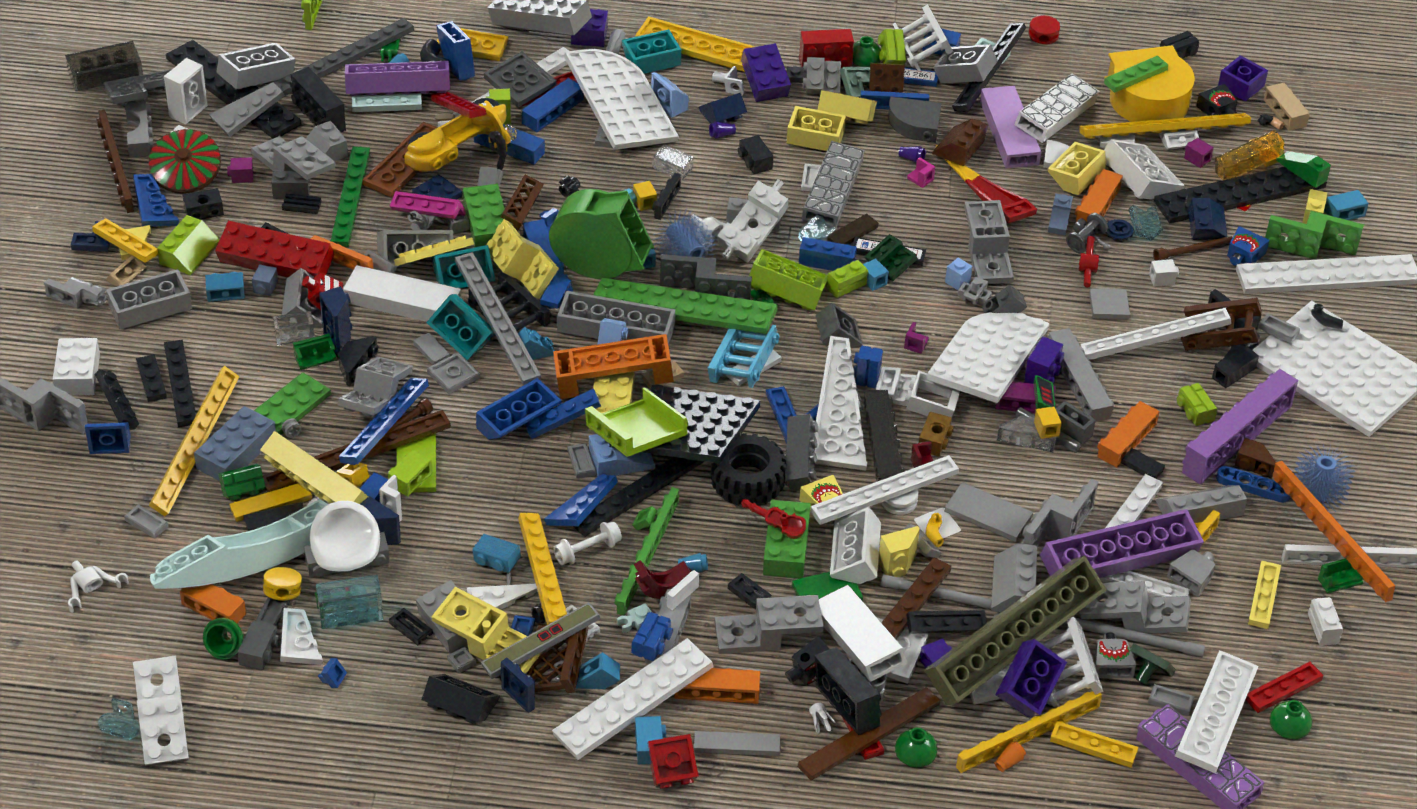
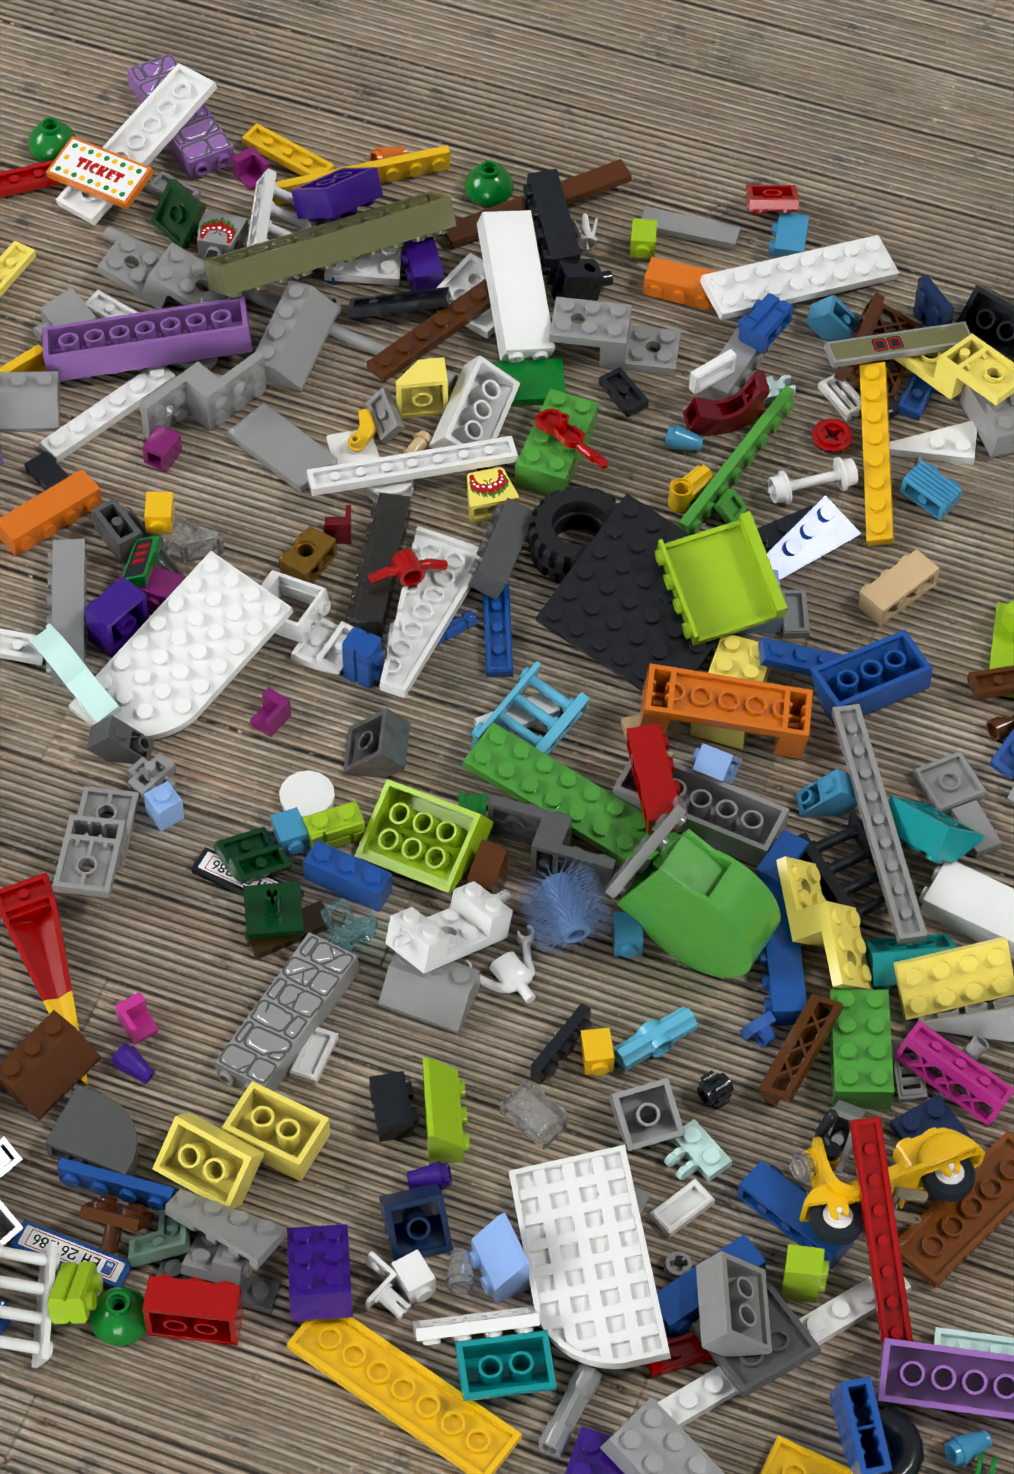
camera: 165 degrees left, 10 degrees up
none -> light aqua piece [28,623,121,723]
none -> tile [45,136,154,210]
none -> magenta brick [142,425,182,472]
none -> light grey wing [165,1189,287,1269]
none -> magenta panel [232,146,270,190]
none -> dark green tile [243,881,304,940]
none -> white tile [279,770,335,817]
none -> red piece [368,549,448,587]
none -> white brick [391,1249,436,1304]
none -> tan pin [402,430,432,454]
none -> white plate [412,1306,540,1345]
none -> lime slope [422,1057,470,1164]
none -> clear cone [445,1248,476,1295]
none -> reddish brown slope [467,839,508,894]
none -> light grey wing [605,795,687,899]
none -> light grey slope [608,1078,685,1152]
none -> red brick [626,724,686,836]
none -> lime brick [630,218,657,259]
none -> white tile [650,1179,715,1238]
none -> light aqua hinge [664,1119,732,1182]
none -> light grey bush [664,1251,692,1281]
none -> yellow piece [668,464,714,513]
none -> light grey slope [696,1251,772,1357]
none -> red gear [812,419,853,454]
none -> tan brick [858,549,940,627]

